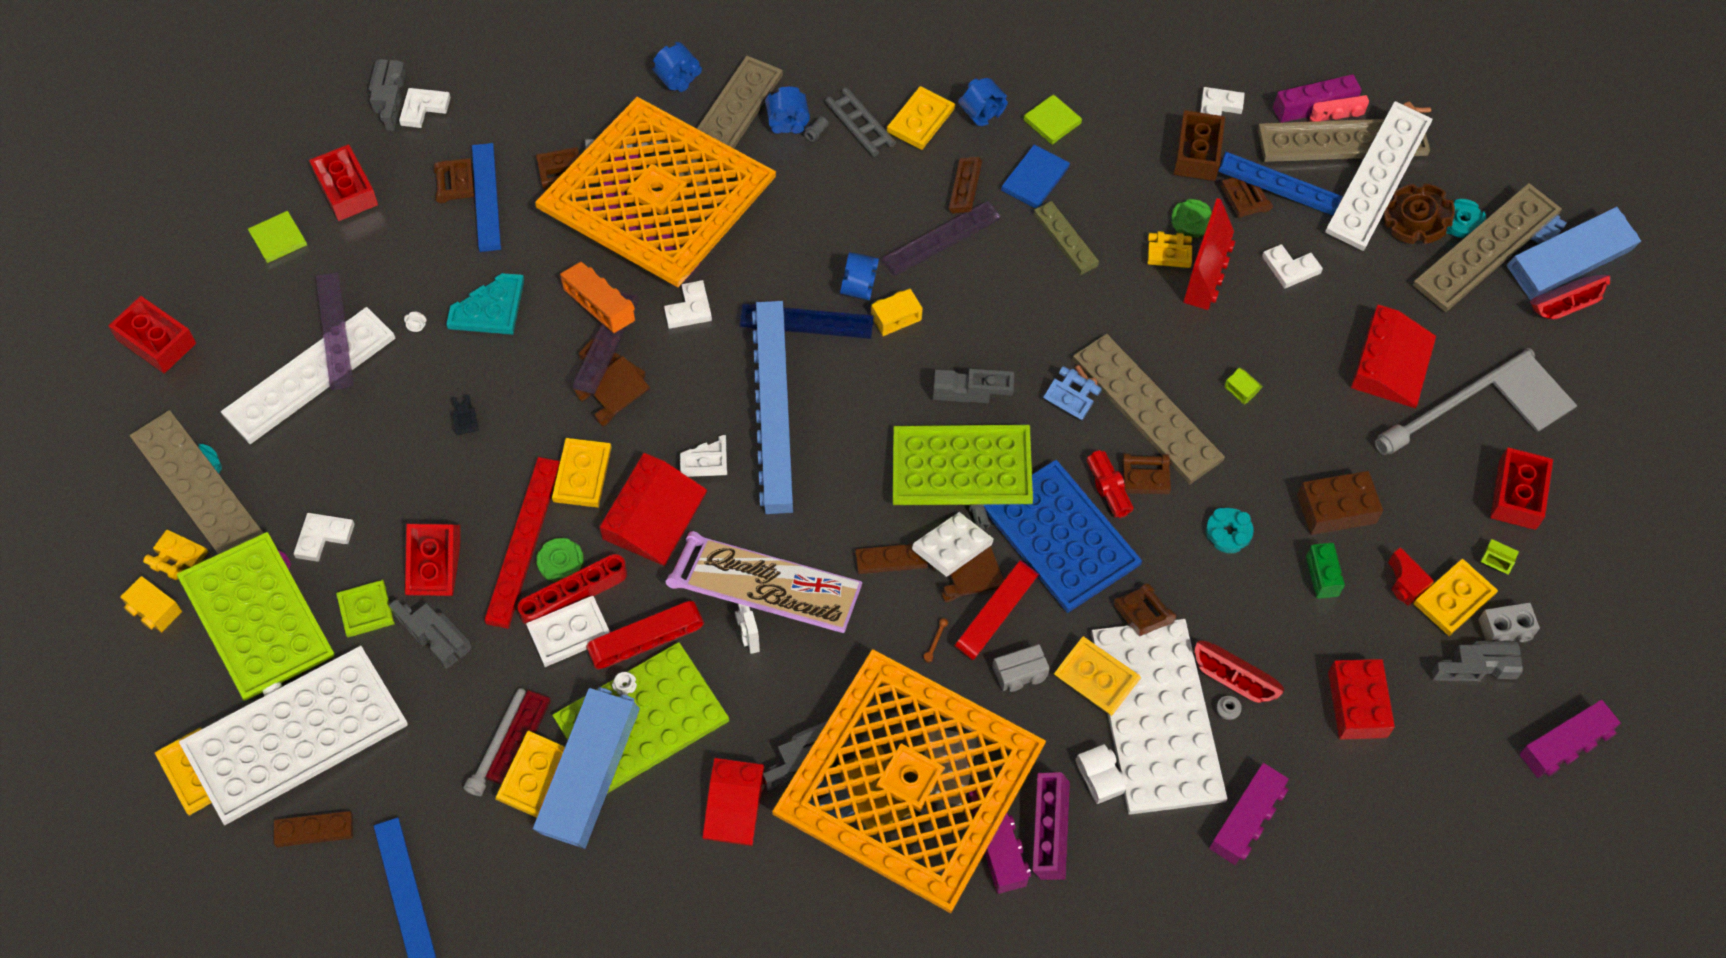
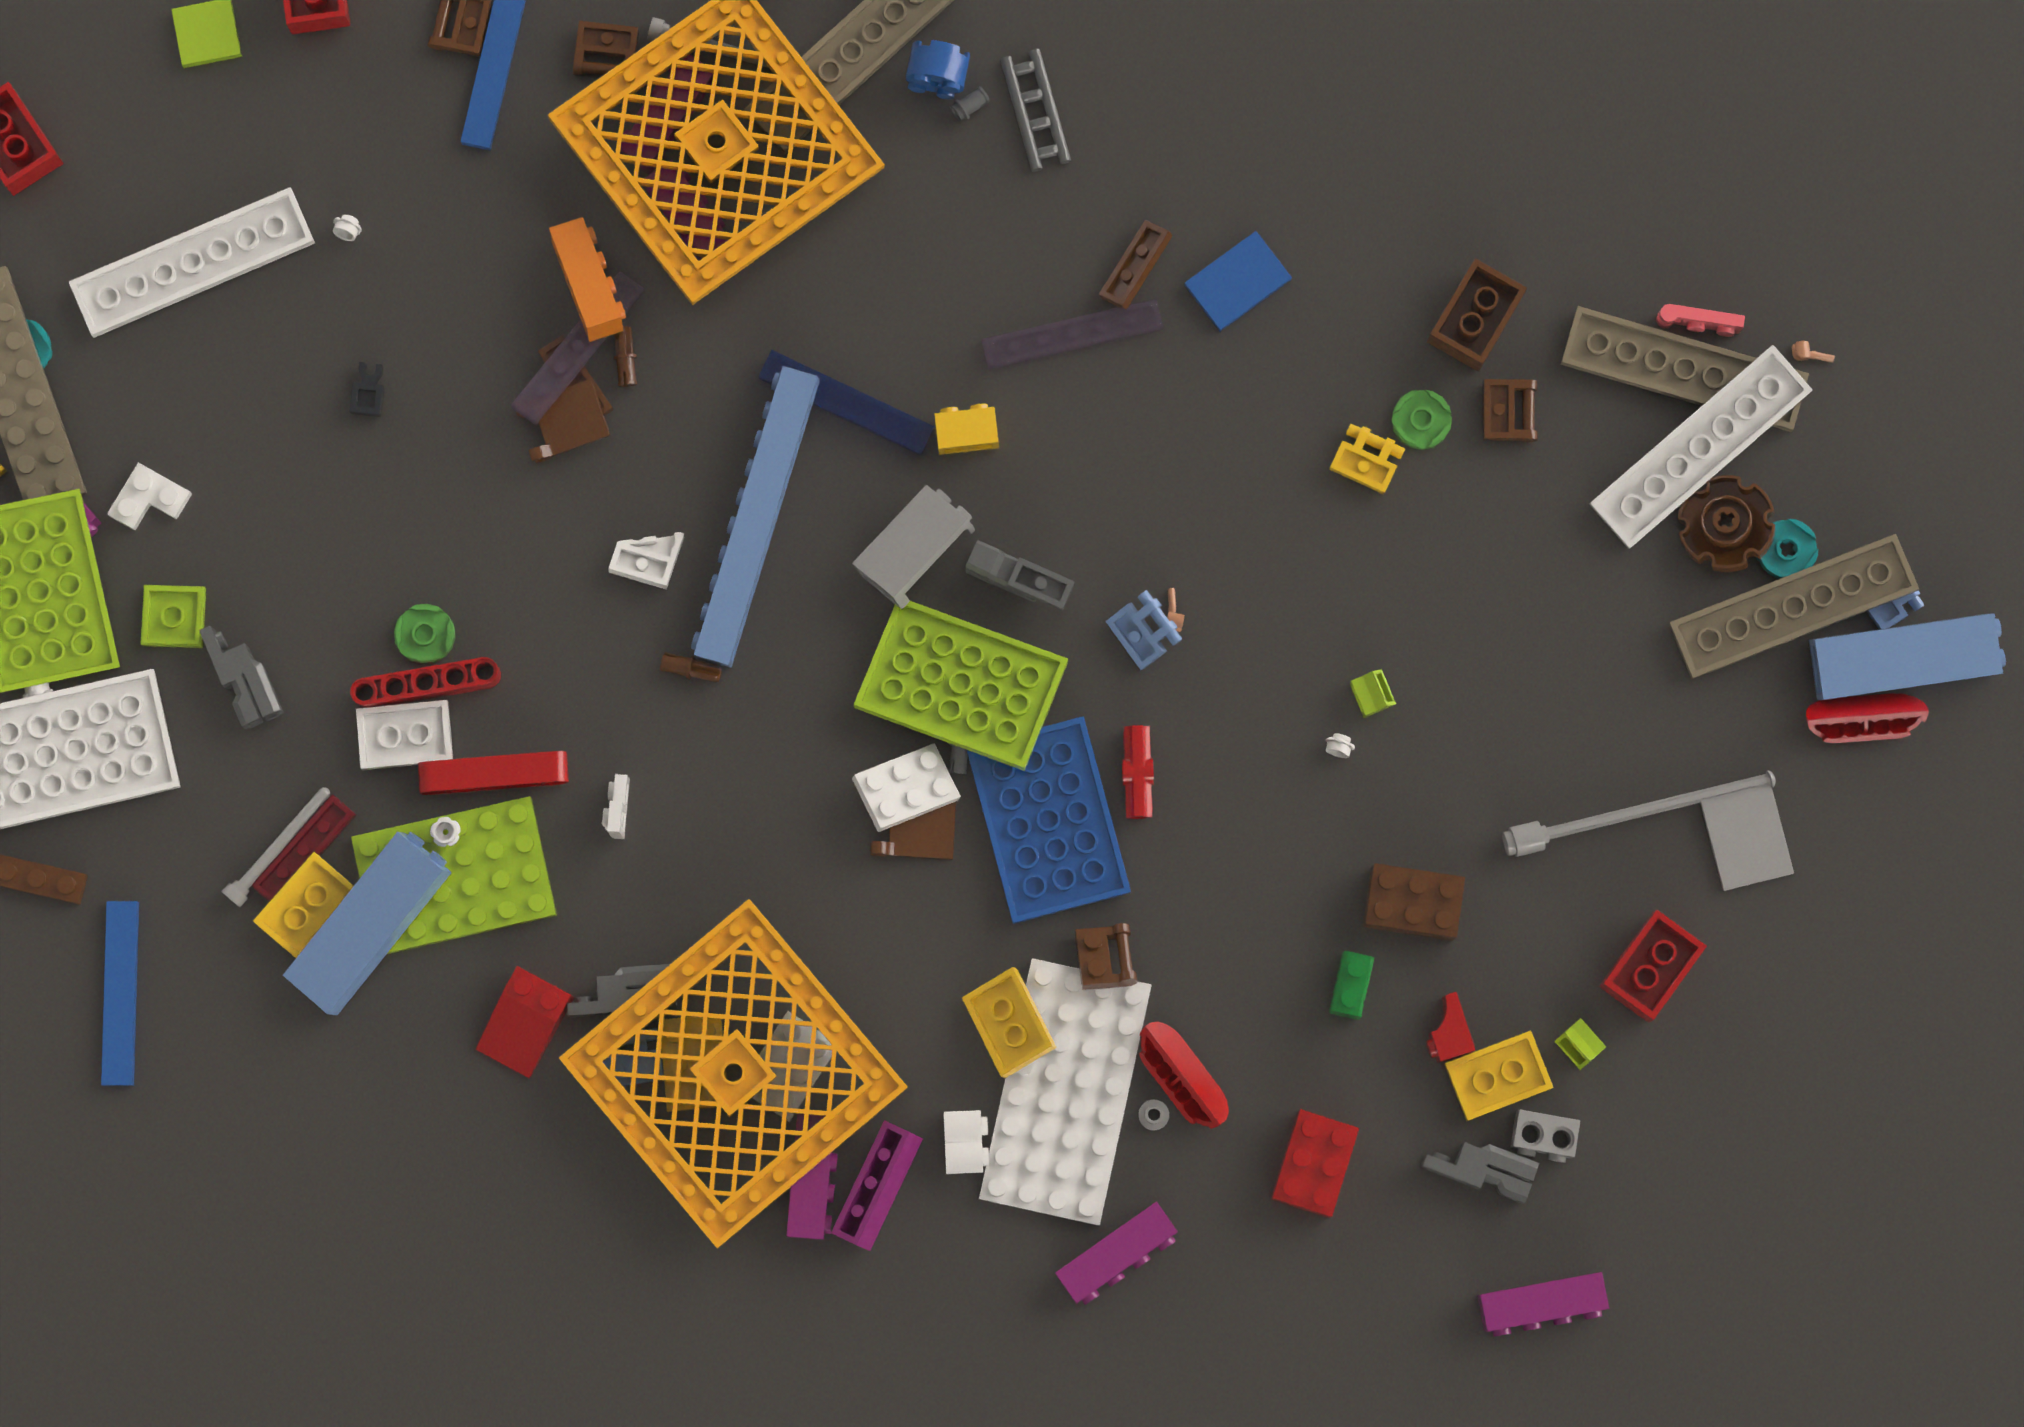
camera: 20 degrees right, 20 degrees up
clear purple tile [316,272,354,390] -> none
red slope [405,524,461,596] -> none
teal plate [446,273,524,335] -> none
red plate [484,457,560,629] -> none
yellow plate [552,438,612,508] -> none
red slope [600,453,707,566] -> none
white plate [664,280,712,329] -> none
flag [666,531,862,633] -> none
blue brick [840,252,879,300] -> none
reddish brown plate [856,544,928,574] -> none
yellow plate [887,86,955,150] -> none
dark orange hinge [923,618,948,663] -> none
red beam [954,560,1039,660] -> none
blue brick [958,78,1008,126] -> none
light grey brick [992,644,1049,692] -> none
lime tile [1023,94,1082,145] -> none
olive plate [1033,201,1099,275] -> none
dark tan plate [1072,334,1225,485] -> none
reddish brown plate [1122,453,1171,494] -> none
red slope [1183,198,1235,310] -> none
white plate [1200,87,1245,116] -> none
teal plate [1206,508,1254,553] -> none
blue tile [1218,151,1343,216] -> none
white plate [1262,244,1323,289] -> none
magenta brick [1273,74,1362,123] -> none
red slope [1351,304,1436,409] -> none
none -> reddish brown axle [613,326,637,387]
none -> reddish brown axle [660,652,722,682]
none -> light grey panel [852,485,975,609]
none -> white plate [1325,733,1355,758]

